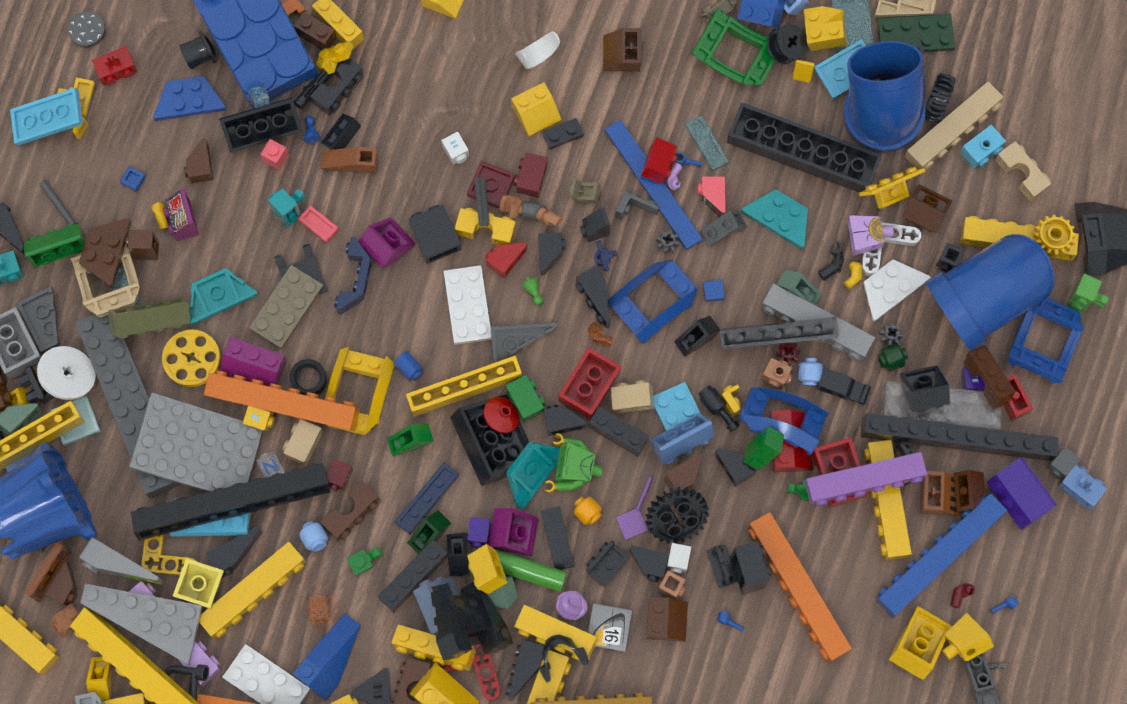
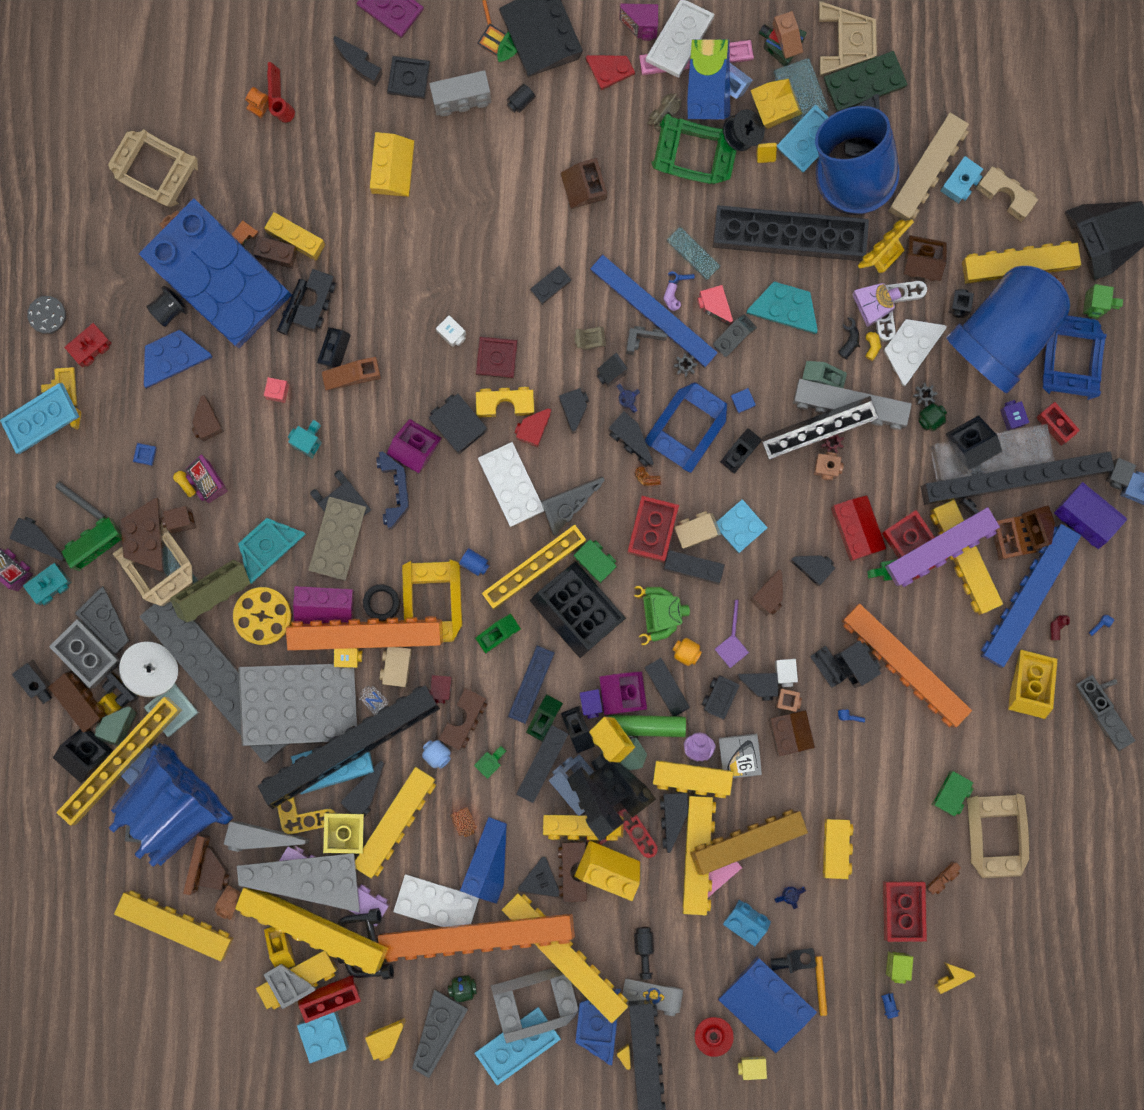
camera: 20 degrees left, 10 degrees up
black slope [219,97,303,153] -> none
clear light blue leg [246,82,270,109] -> none
coral tile [298,205,339,243] -> none
blue piece [303,116,321,145] -> none
yellow hinge [316,41,353,74] -> none
dark grey axle [475,177,489,226] -> none
red dish [483,397,519,433] -> none
nougat piece [499,195,564,226] -> none
teal wing [506,442,560,510] -> none
yellow slope [511,82,562,137] -> none
white piece [514,31,560,69] -> none
dark red brick [514,152,548,198] -> none
bright green piece [521,276,543,305] -> none
black helmet [539,634,589,683] -> none
black slope [544,405,586,436] -> none
red brick [641,137,677,184] -> none
black gear [645,486,709,544] -> none
medium blue slope [649,413,715,464] -> none
black piece [698,385,740,432] -> none
yellow bracket [721,384,741,417] -> none
blue wedge [739,387,830,455] -> none
green brick [743,426,784,470] -> none
light blue head [798,358,823,385] -> none
black piece [817,368,871,405] -> none
black gear [925,73,956,124] -> none
yellow torso [942,613,994,661] -> none
reddish brown arch [963,345,1015,409] -> none
yellow gear [1033,215,1076,257] -> none

